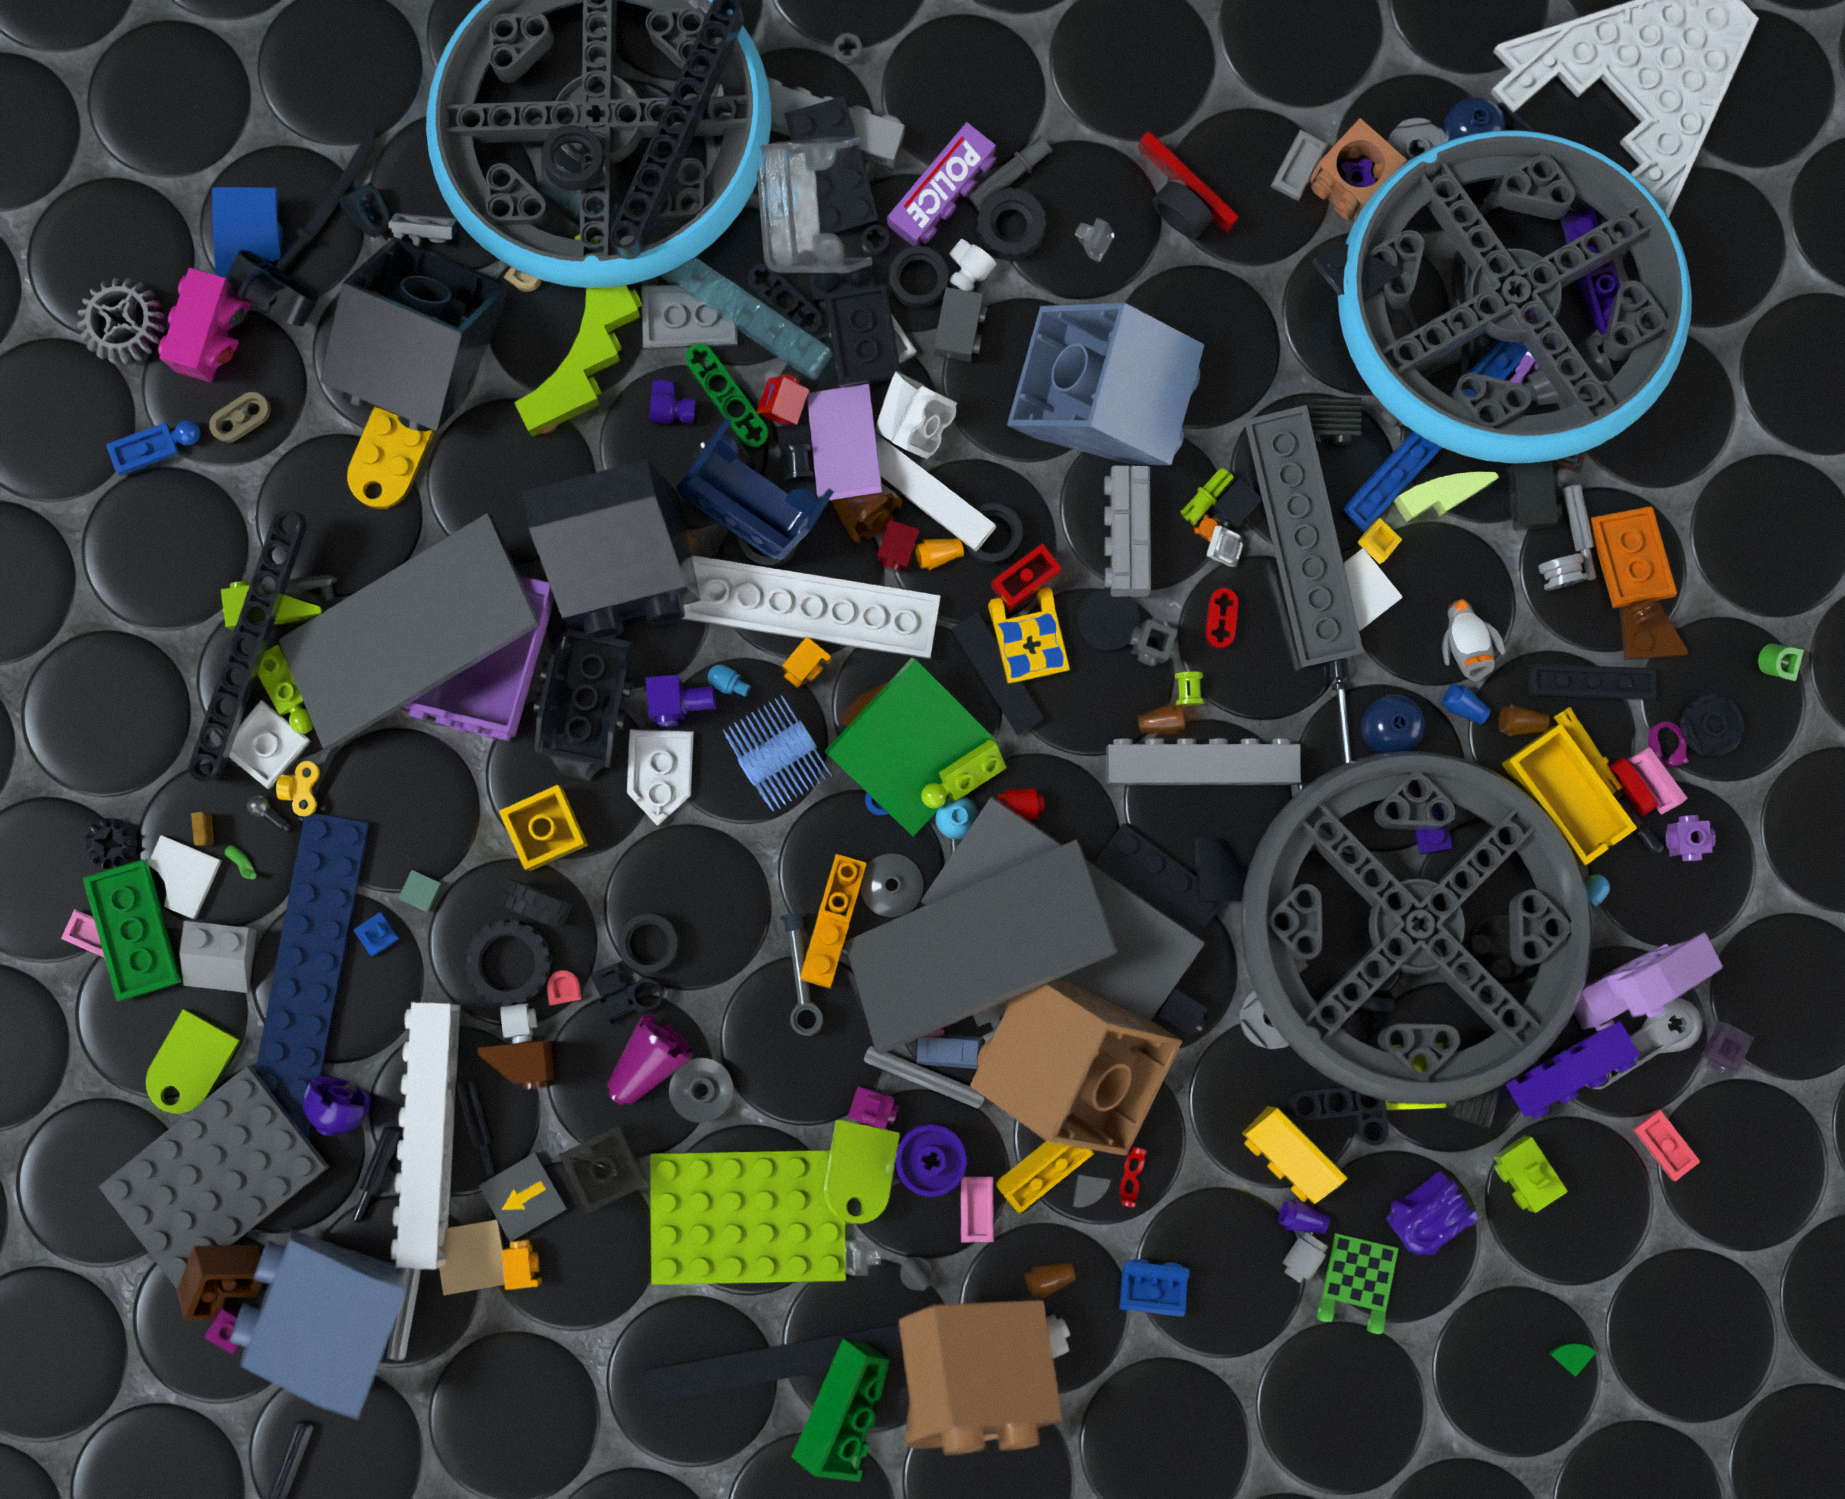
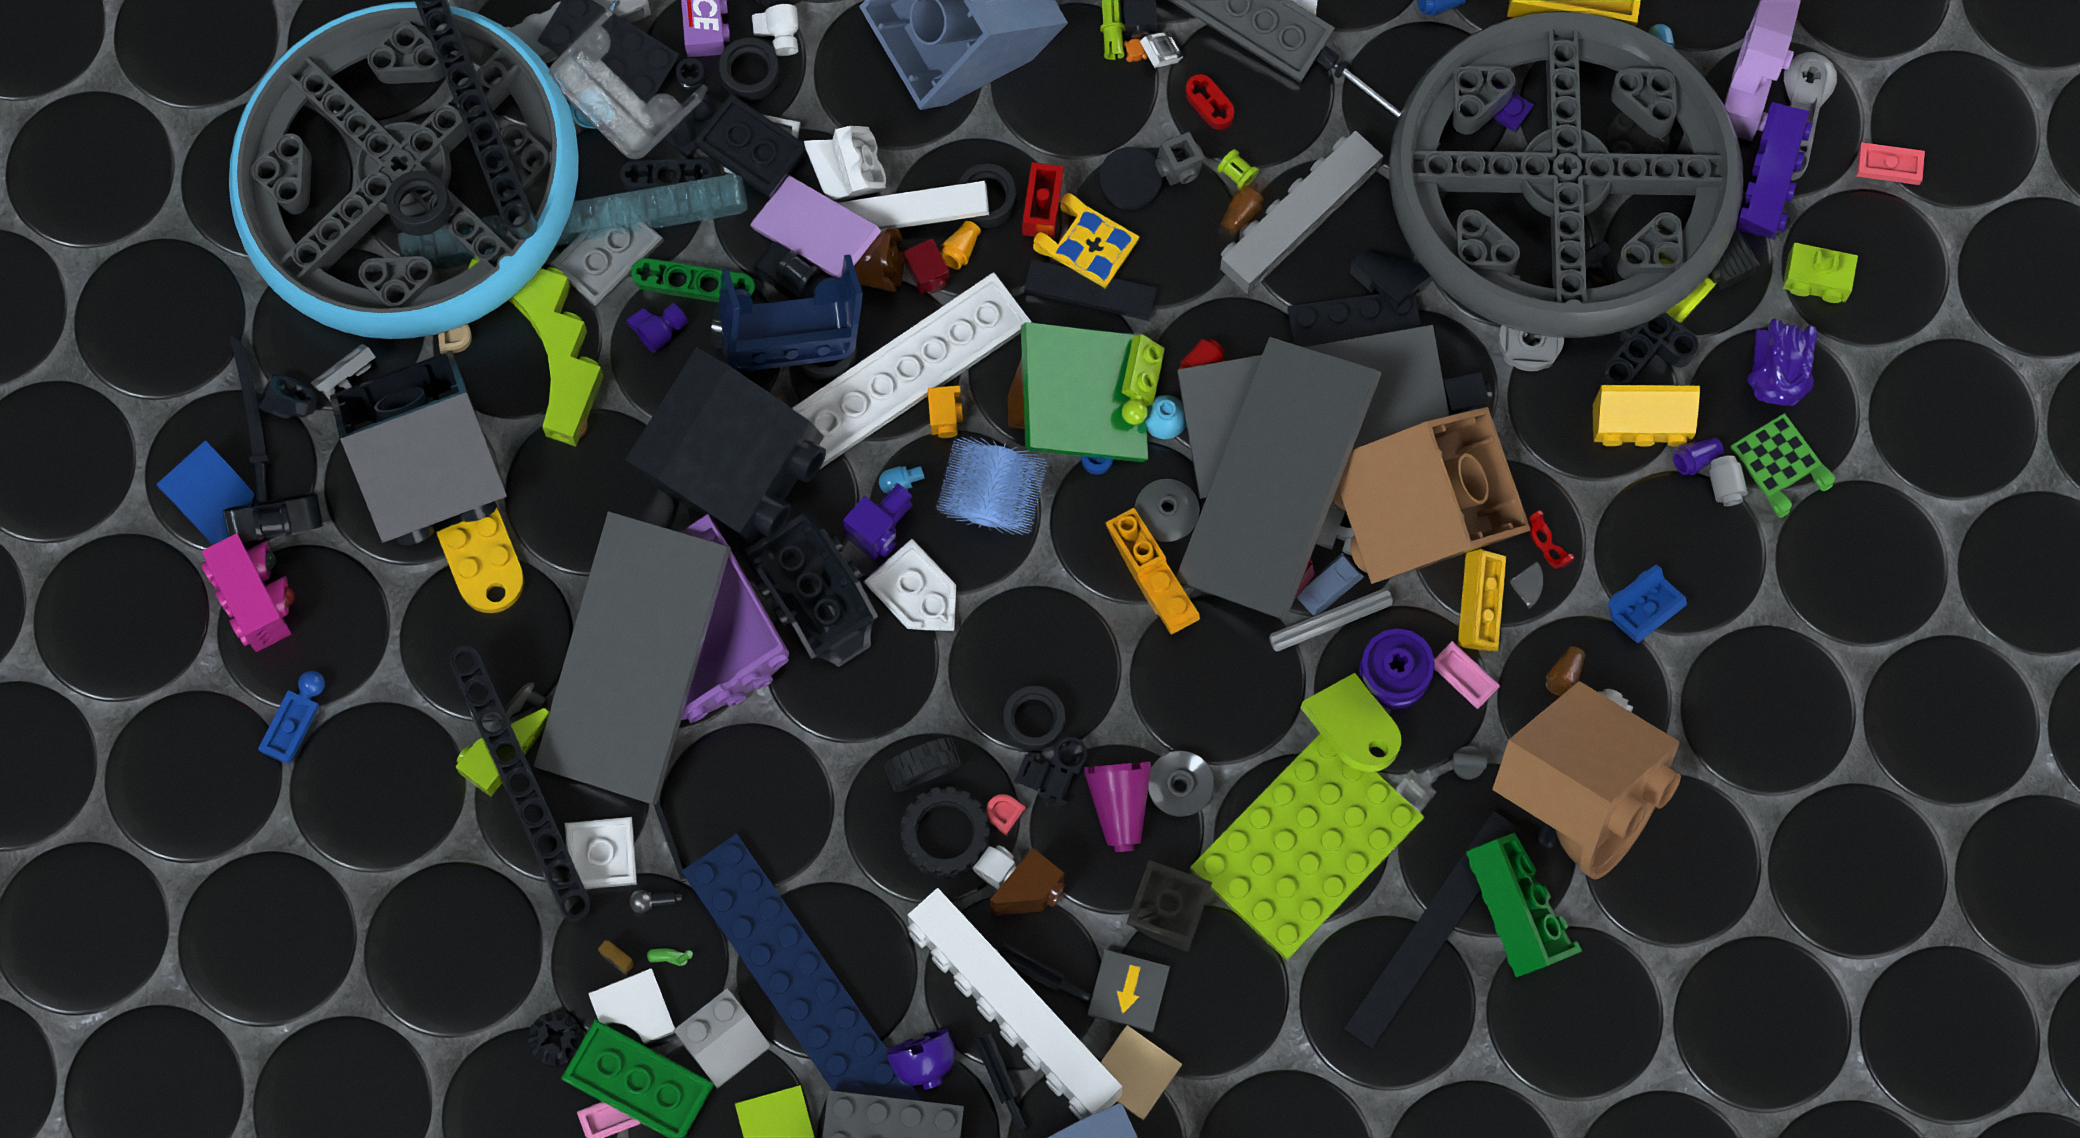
camera: 40 degrees left, 10 degrees down
light grey gear [77,278,165,364] -> none
dark tan plate [209,392,270,443] -> none
lime plate [257,645,314,734] -> none
yellow piece [276,761,320,817] -> none
blue tile [354,912,400,957] -> none
sand green tile [398,870,442,913] -> none
yellow brick [499,785,588,872] -> none
light orange brick [502,1239,542,1290] -> none
brick [756,374,809,425] -> none
dark grey piece [780,913,824,1036] -> none
magenta brick [848,1086,899,1129] -> none
dark grey brick [934,287,987,362] -> none
light grey brick [1104,466,1151,597] -> none
dark blue cylinder [1361,695,1426,754] -> none
green tile [1549,1343,1597,1377] -> none
clear purple brick [1701,1022,1754,1074] -> none

